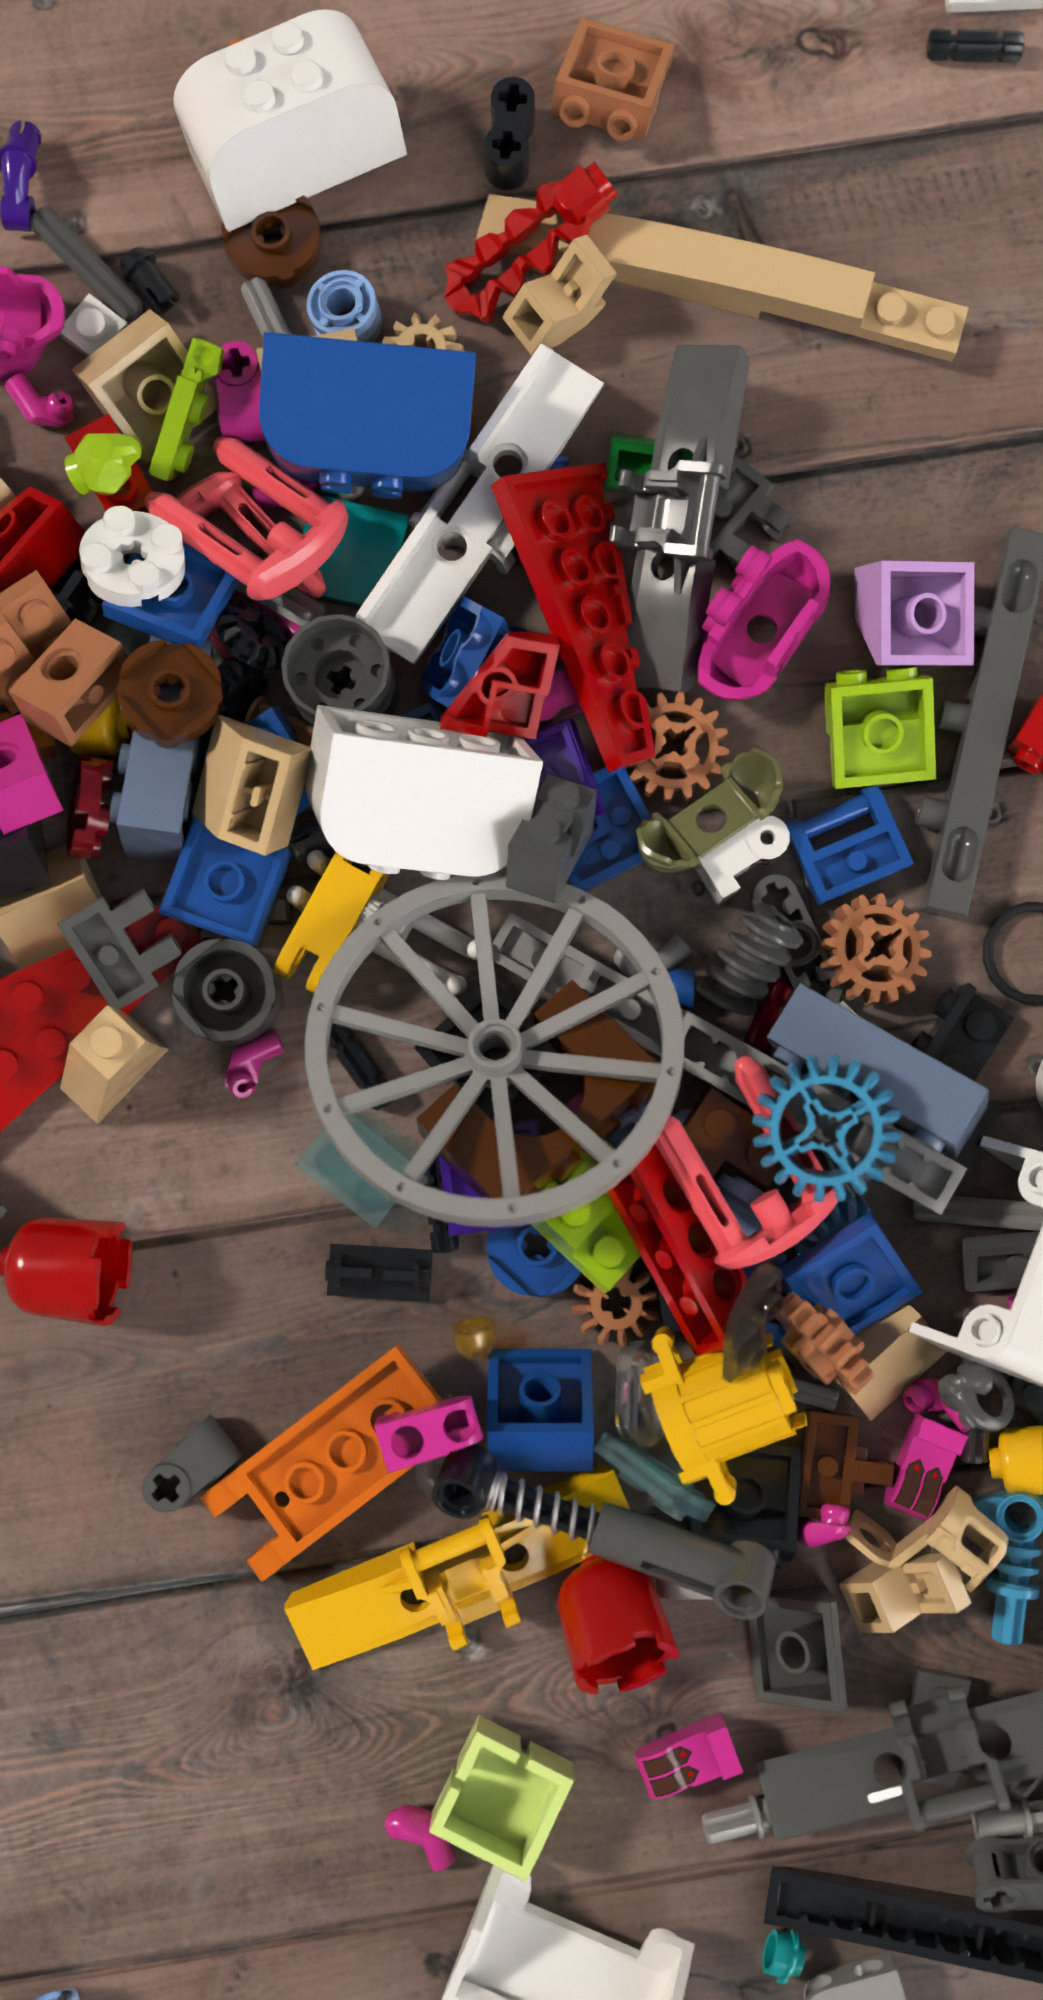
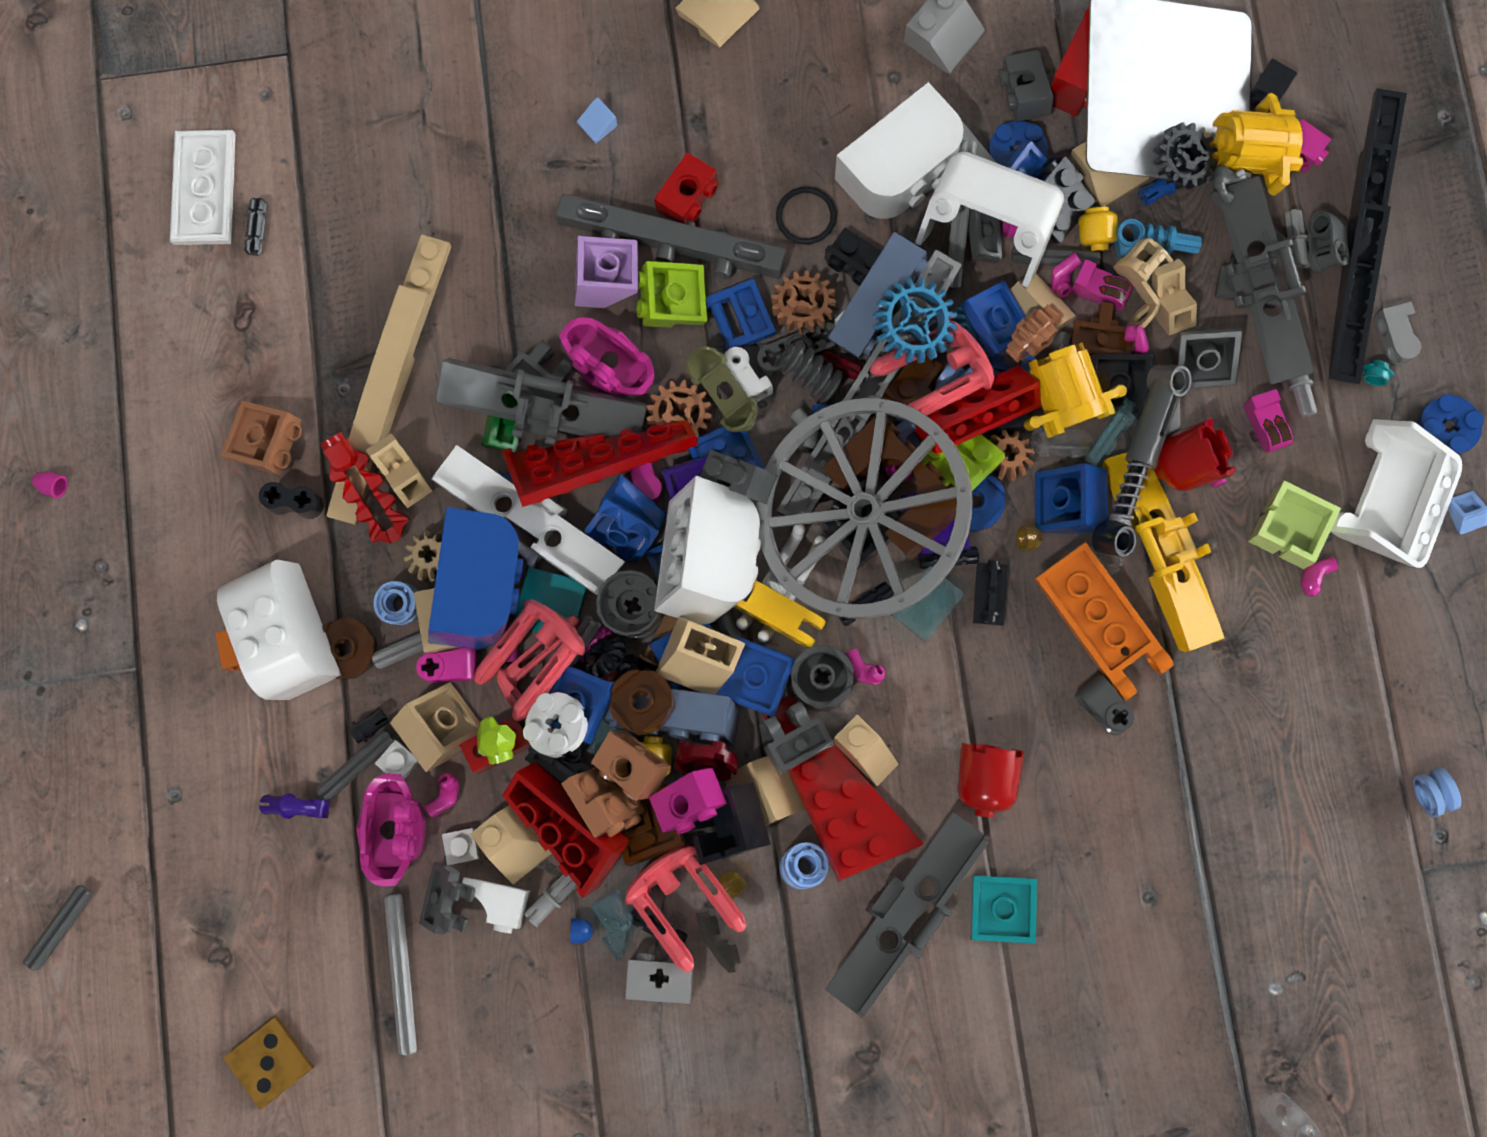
camera: 85 degrees left, 5 degrees down
lime hinge [148,338,225,481] -> none
dark pink leg [374,1395,483,1473] -> none
red slope [439,632,560,740] -> none
clear smoke slope [722,1260,783,1384] -> none
dark grey piece [937,1362,1014,1432] -> none

